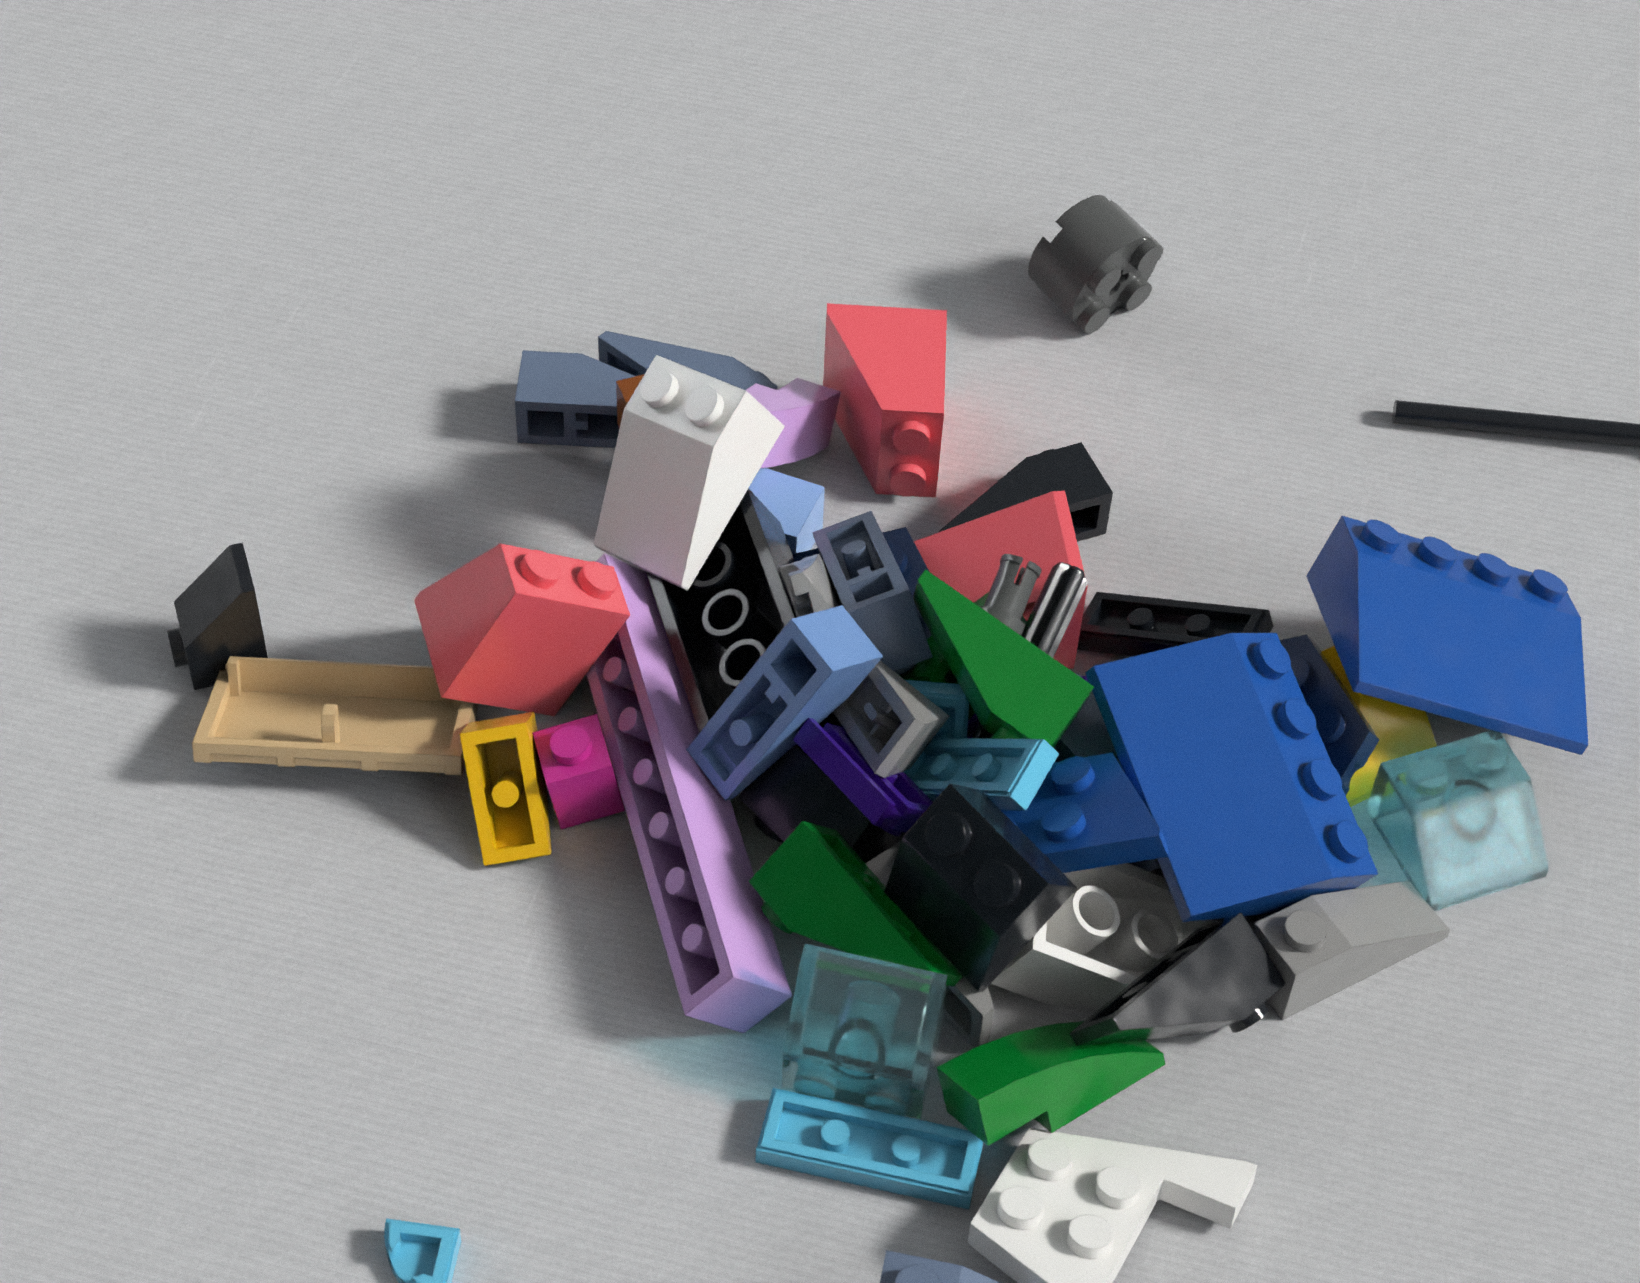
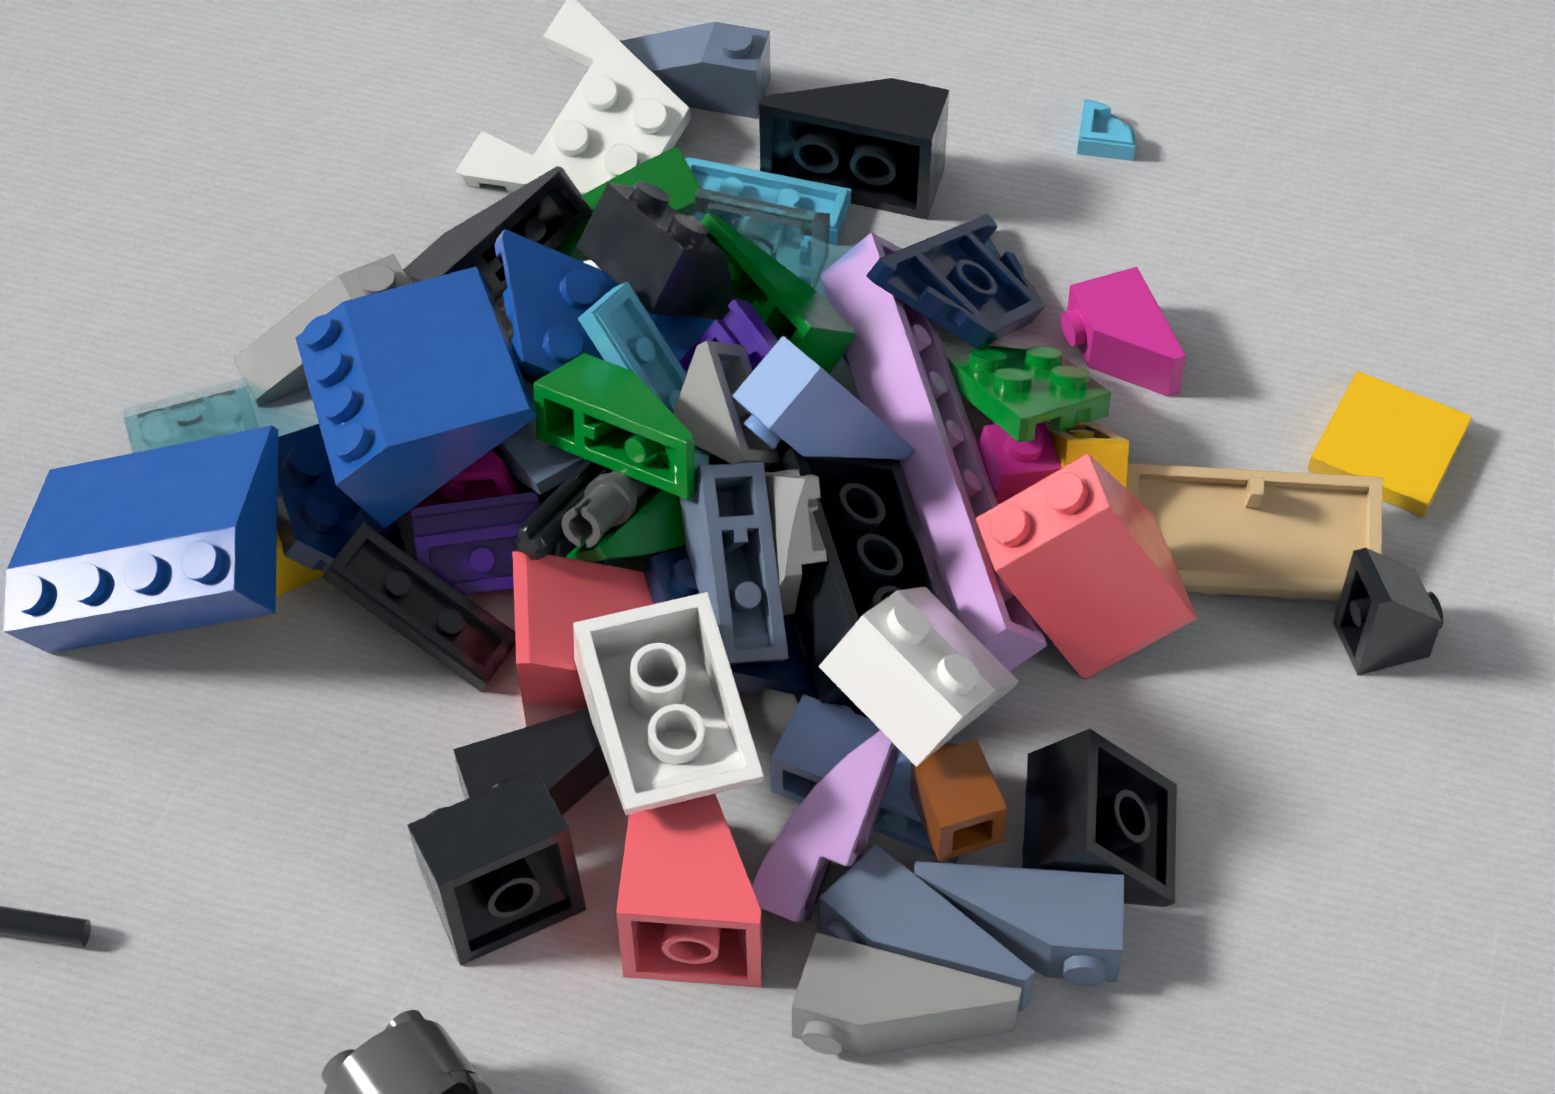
camera: 175 degrees left, 5 degrees up
none -> black slope [407,770,586,966]
none -> white slope [573,592,764,815]
none -> black slope [759,78,949,220]
none -> light grey slope [792,932,1022,1056]
none -> dark blue wing [866,214,1045,349]
none -> green wing [941,340,1111,442]
none -> black slope [1022,729,1177,907]
none -> dark pink slope [1061,267,1186,397]
none -> yellow tile [1307,371,1472,517]

